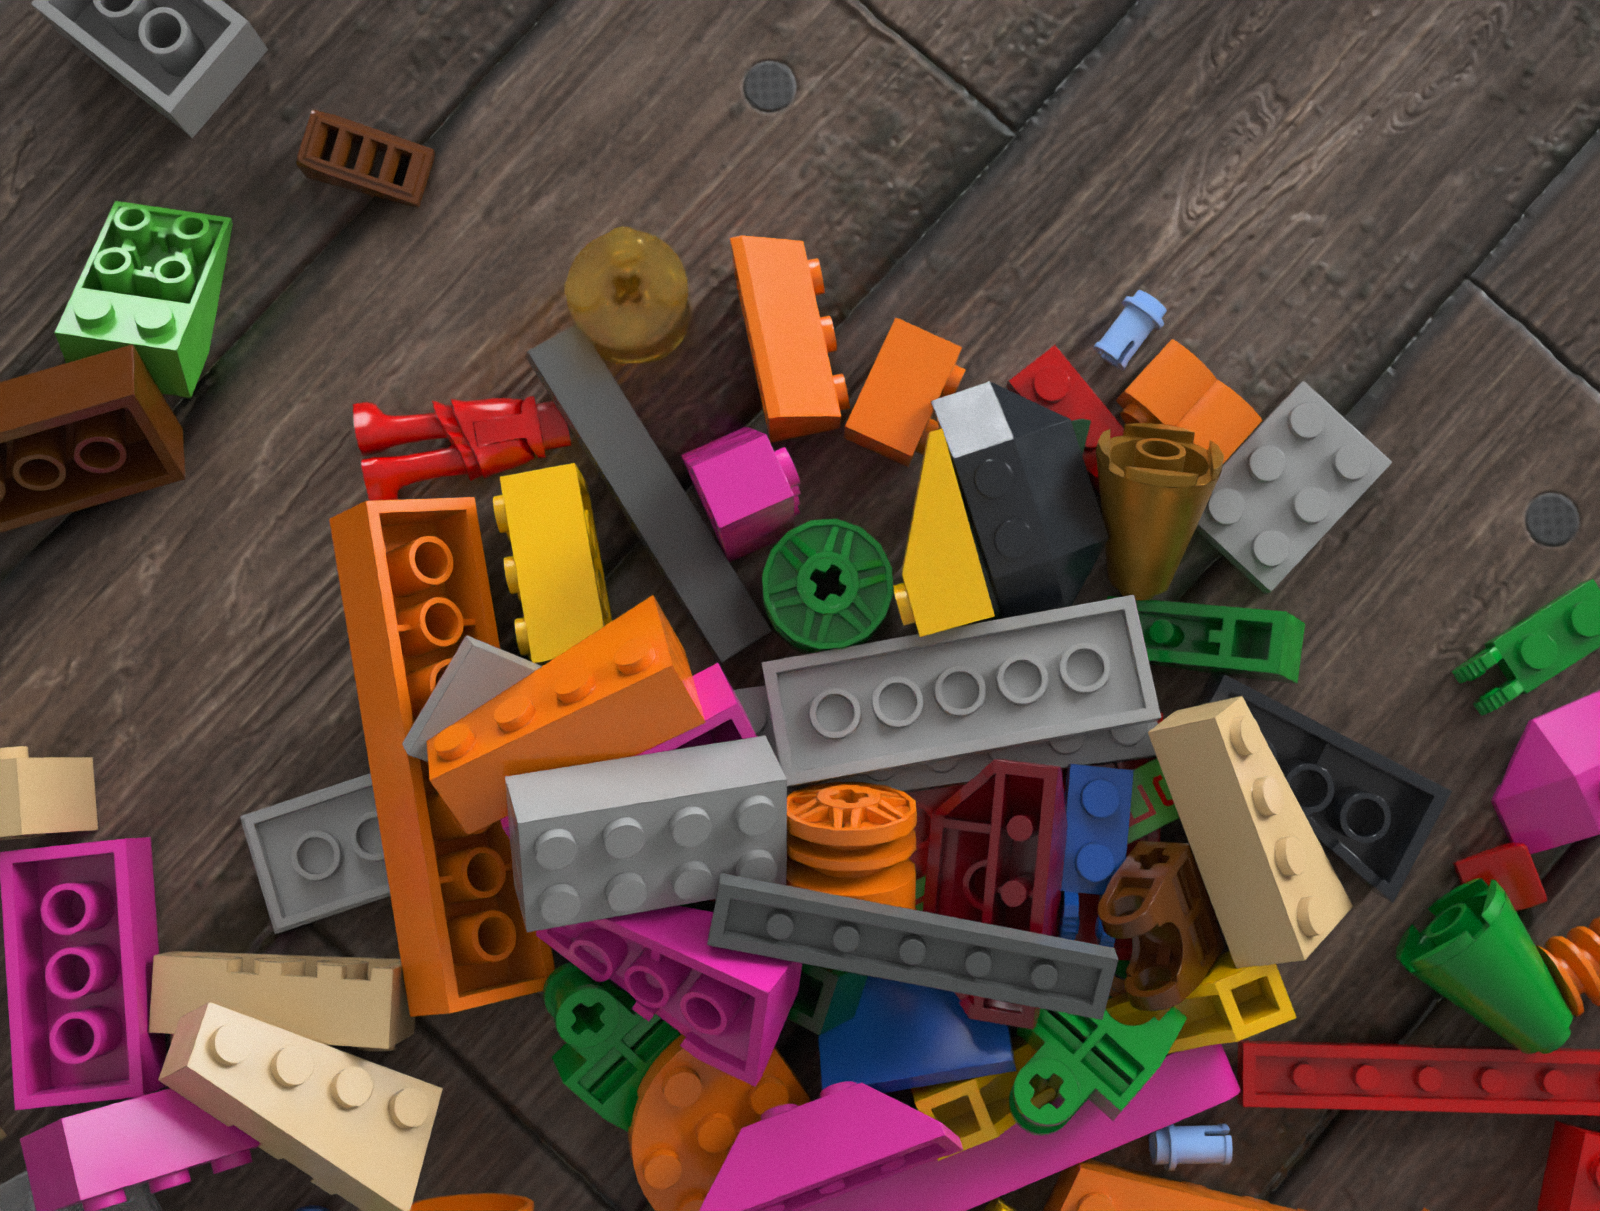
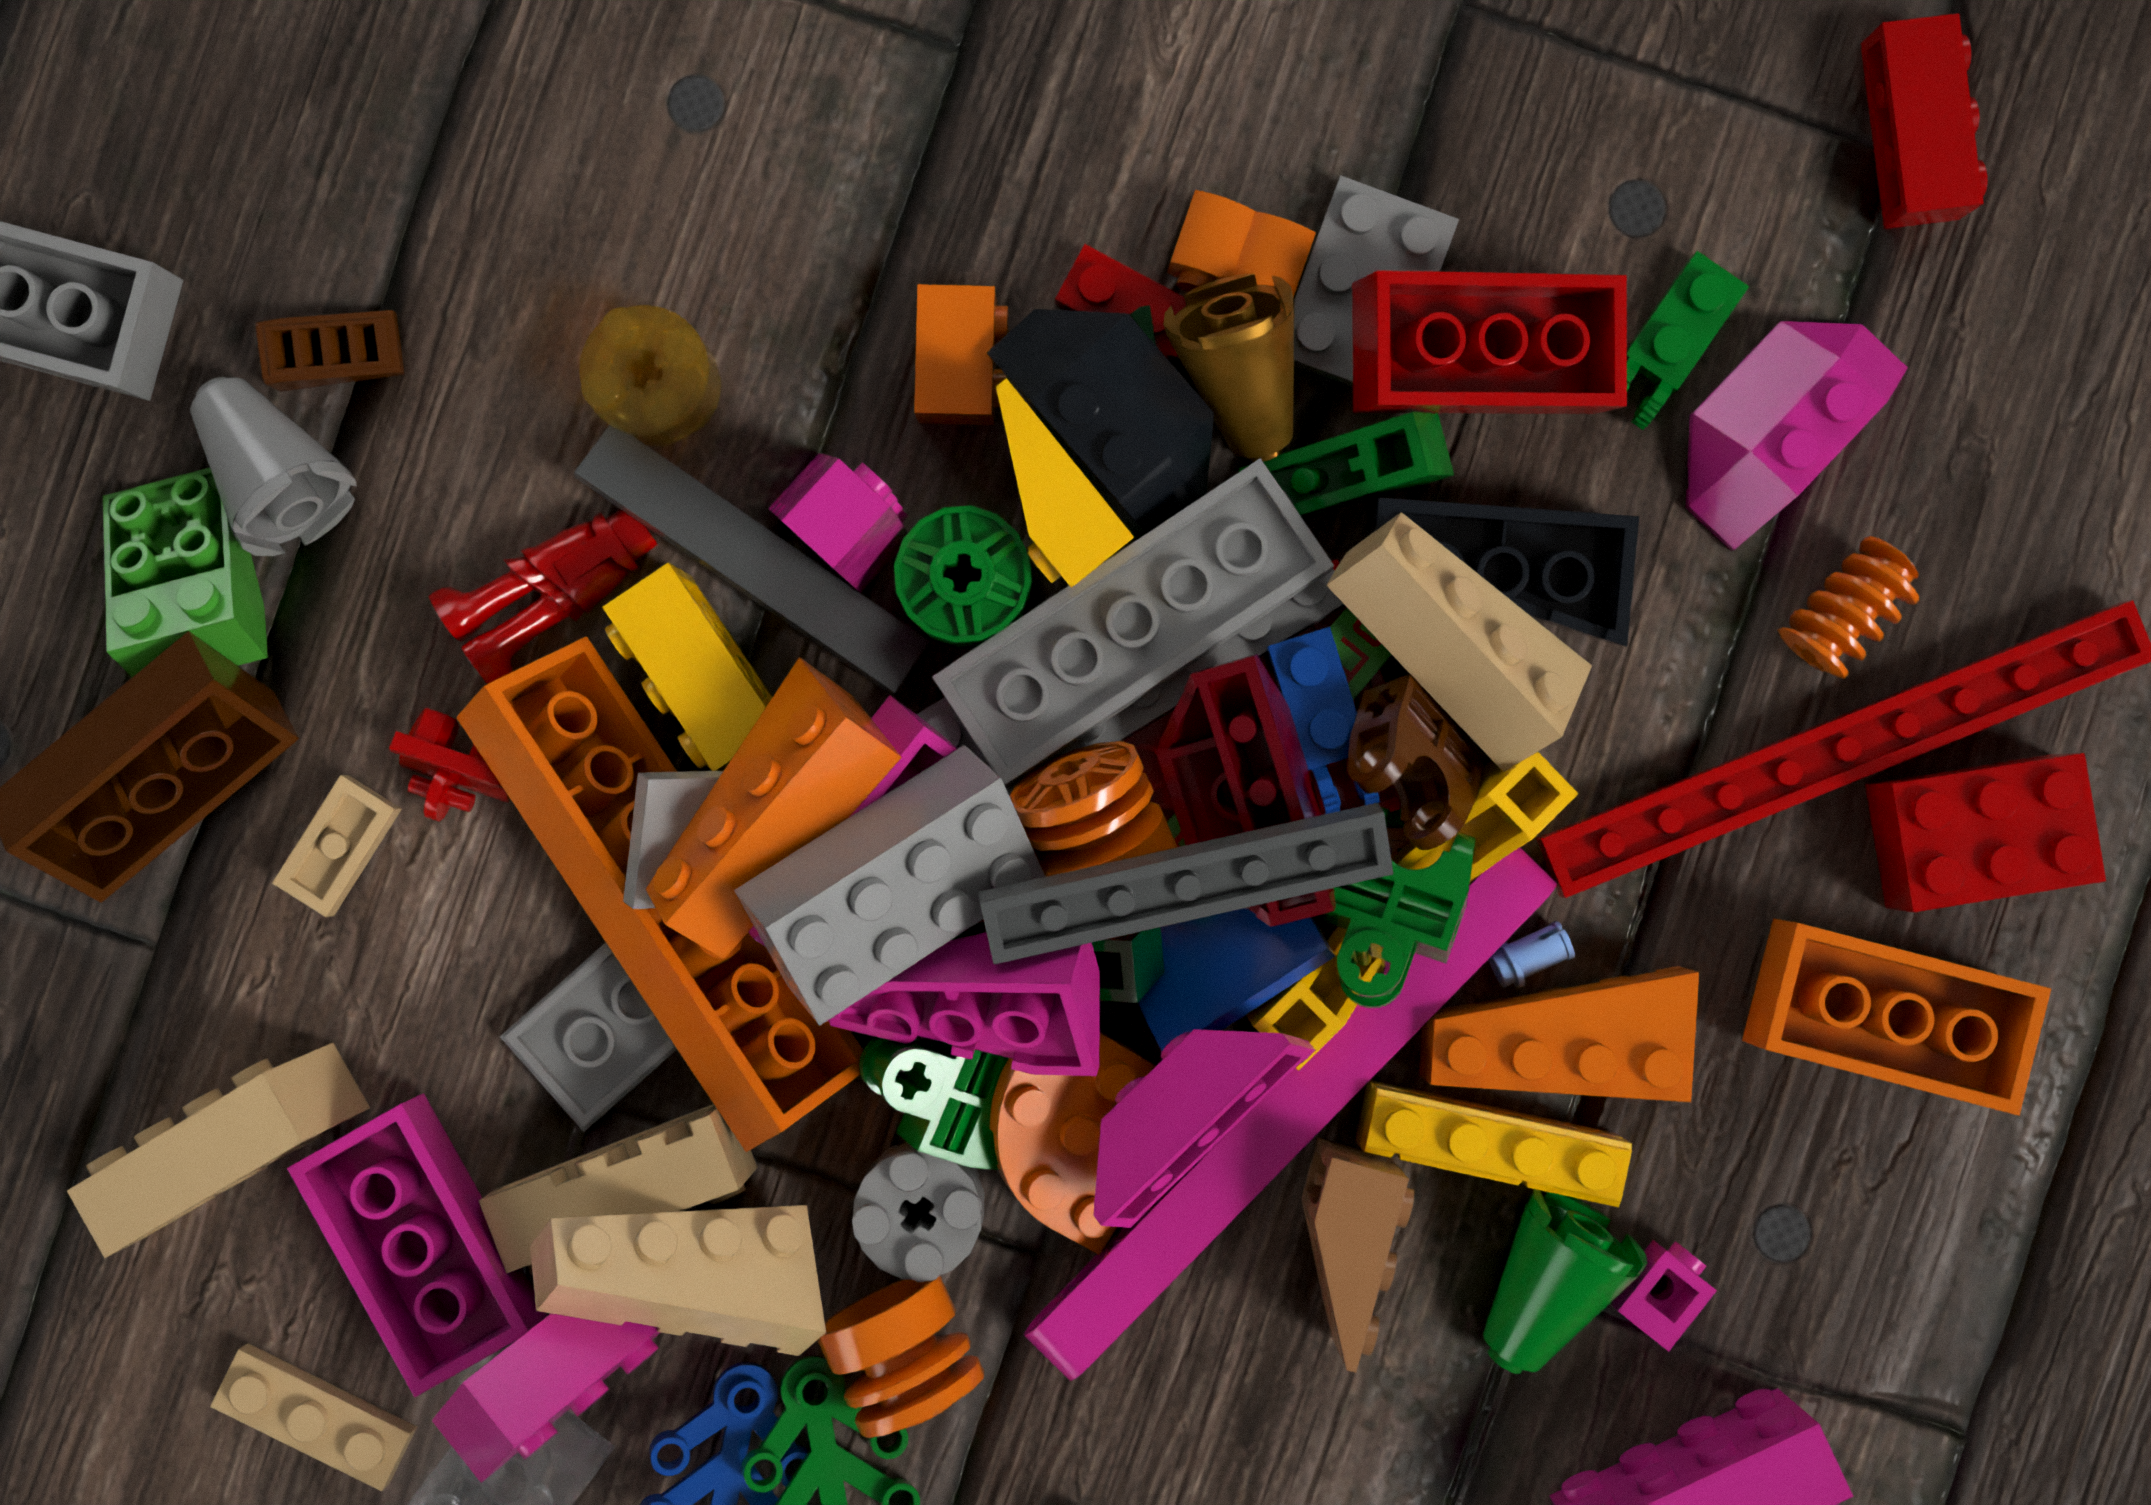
camera: 20 degrees left, 5 degrees up
orange slope [730,235,850,443] -> none
light blue pin [1093,290,1167,370] -> none
green cone [1396,878,1573,1054] -> none
red slope [1453,842,1547,911] -> none
none -> light grey cone [190,377,357,556]
none -> tan plate [272,775,402,917]
none -> red hips [389,708,510,822]
none -> light grey brick [852,1142,984,1283]
none -> red brick [1352,270,1627,414]

